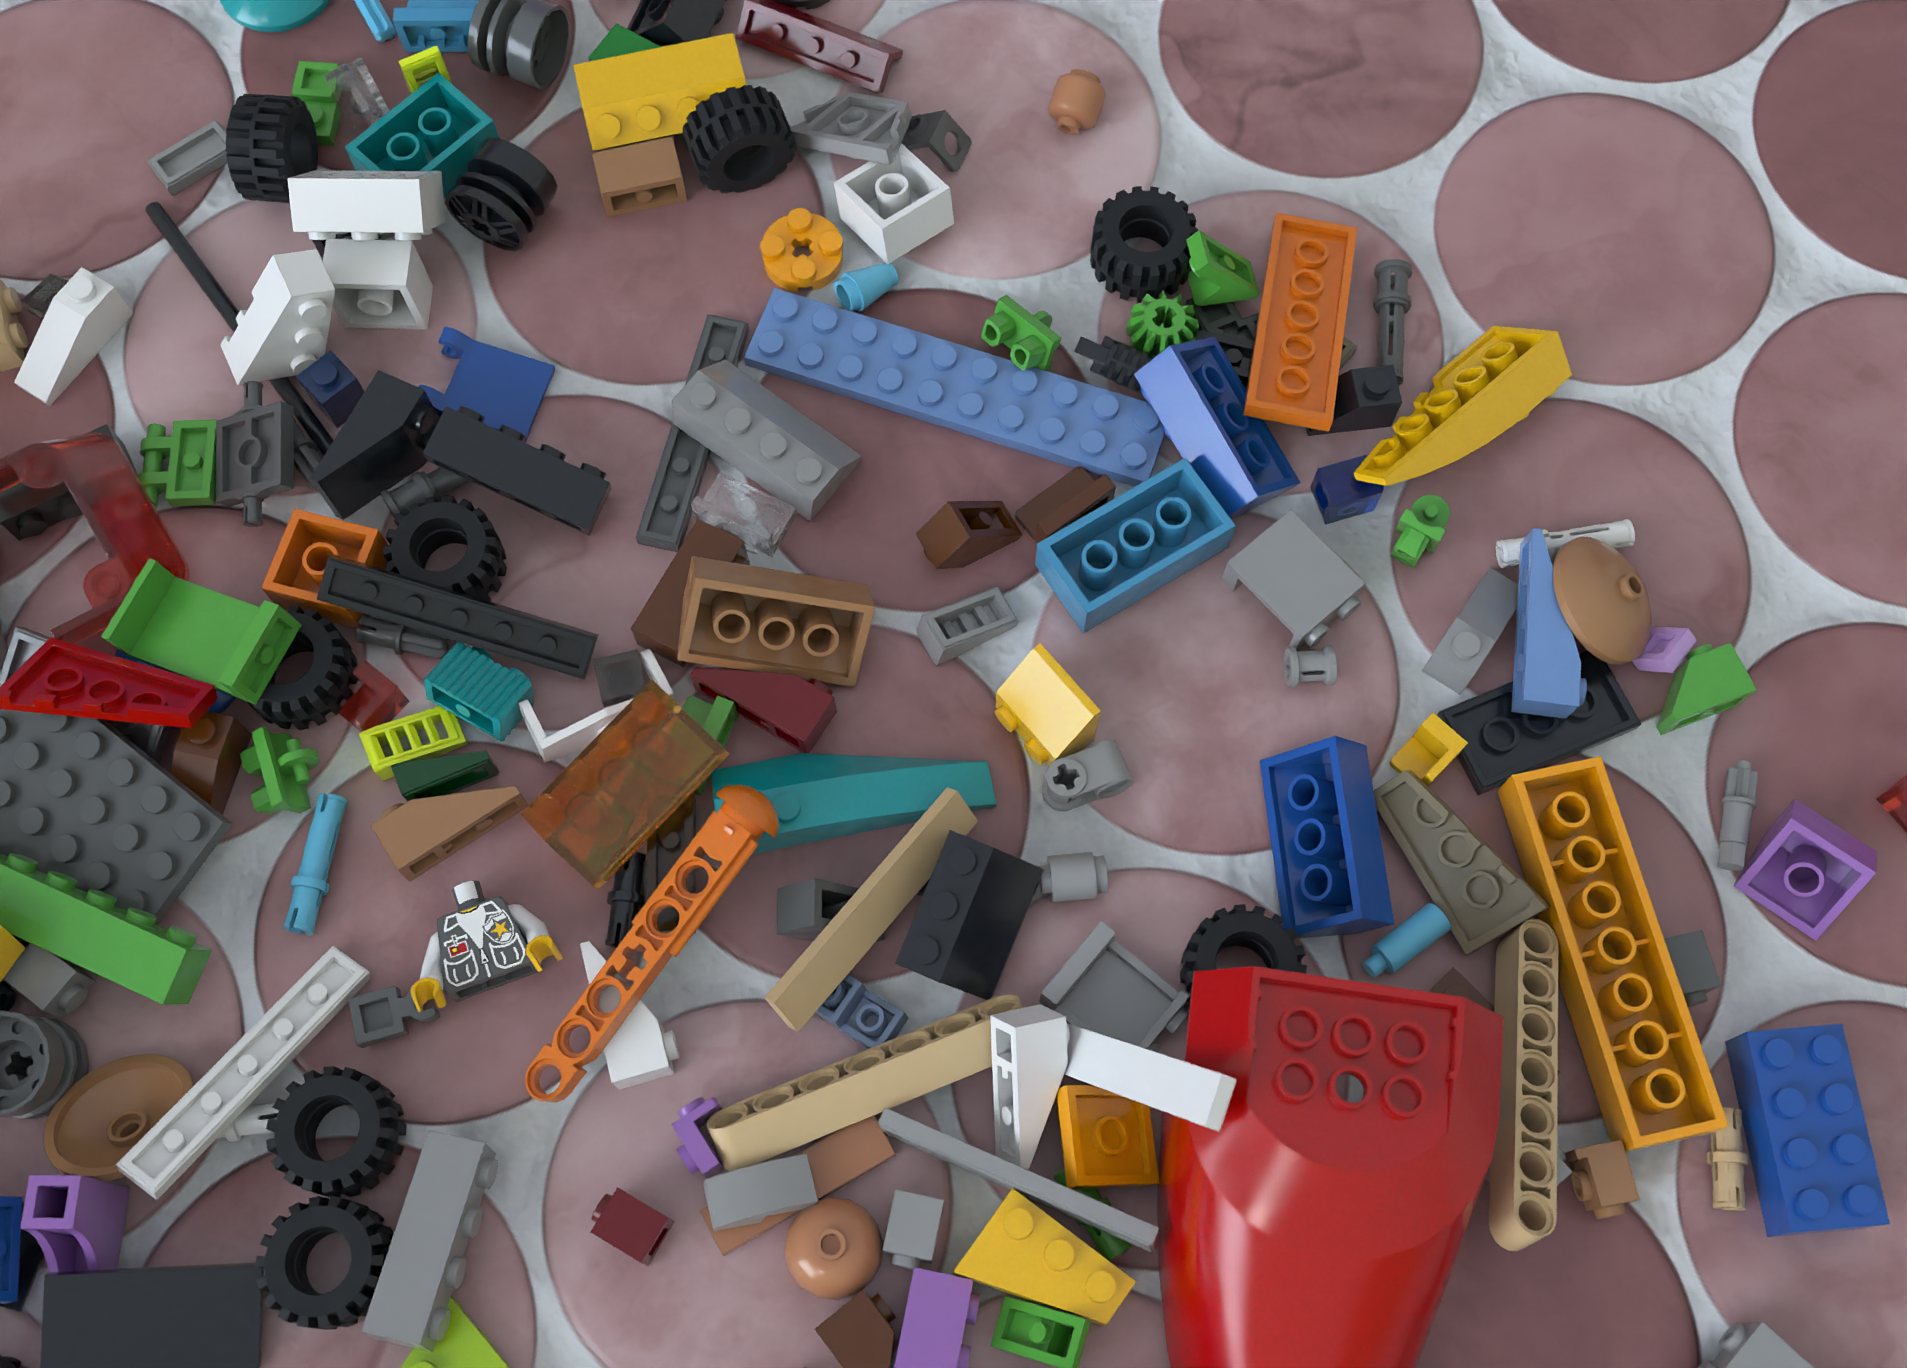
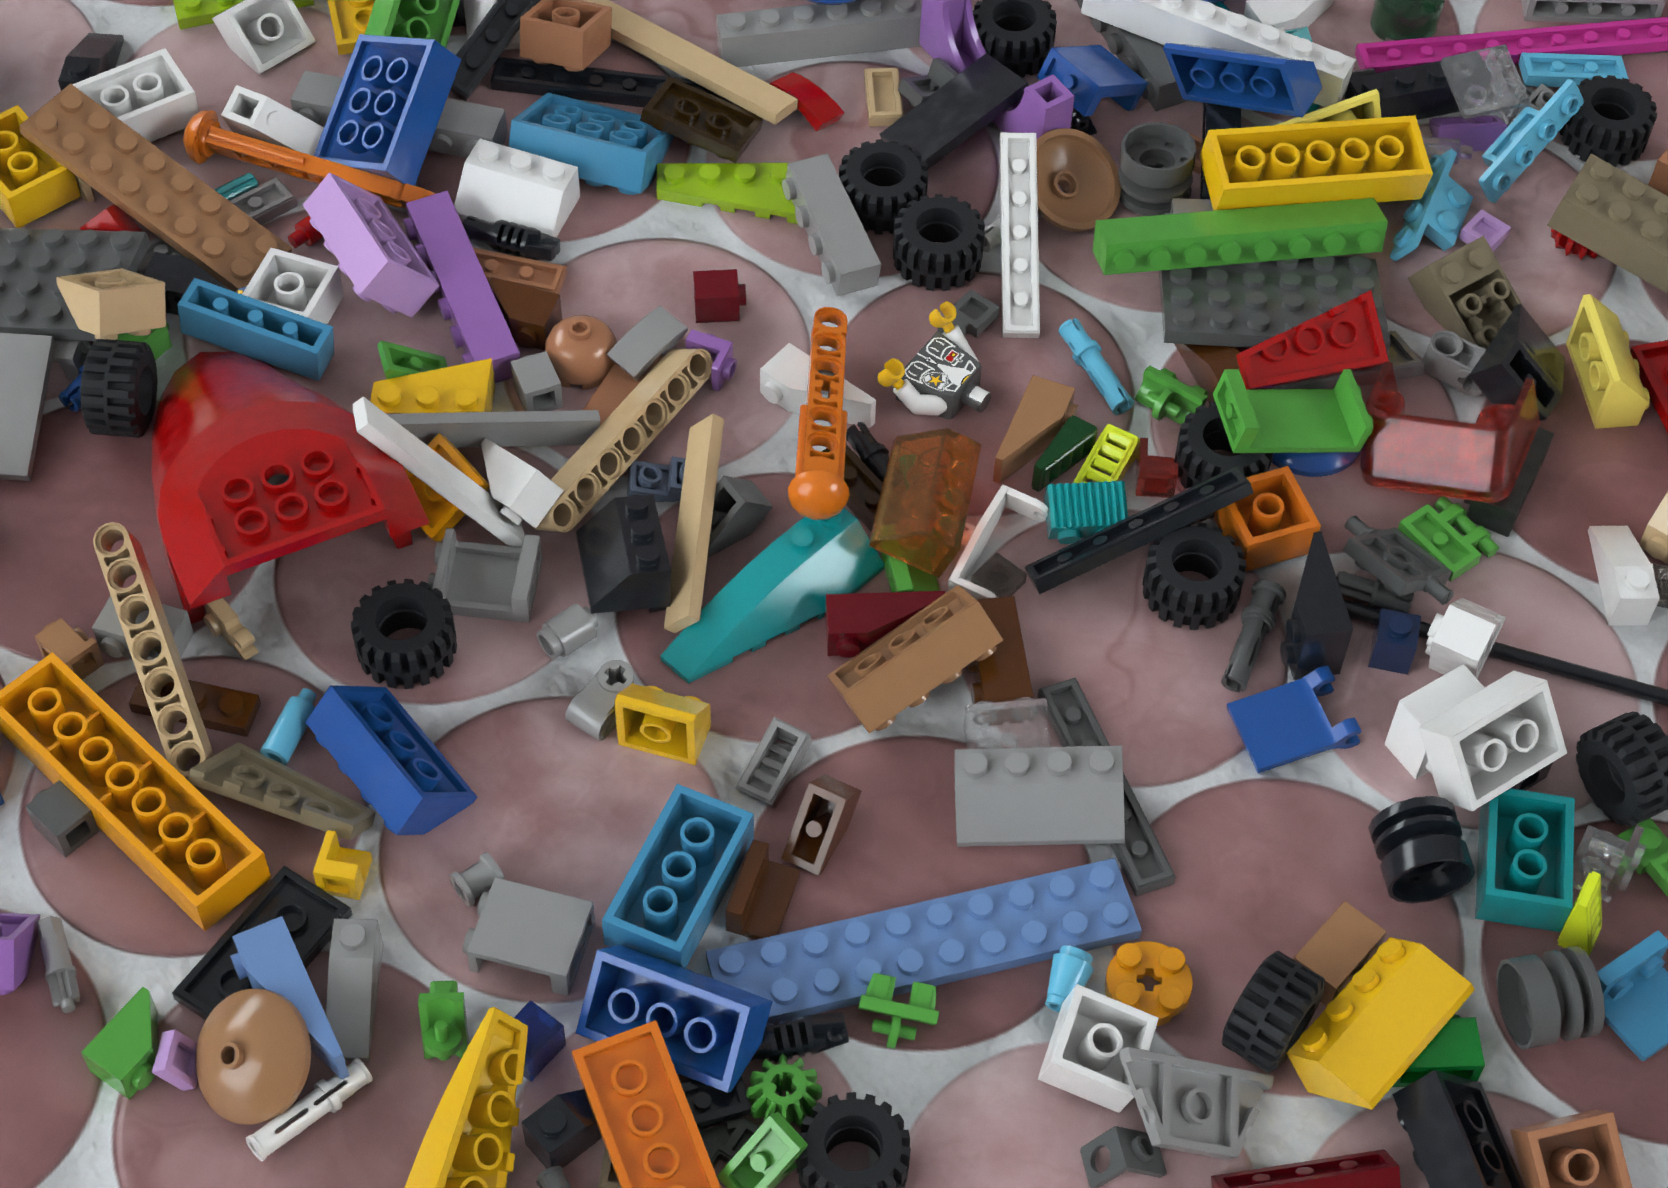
camera: 145 degrees right, 15 degrees down
black brick [423,406,611,535] -> none

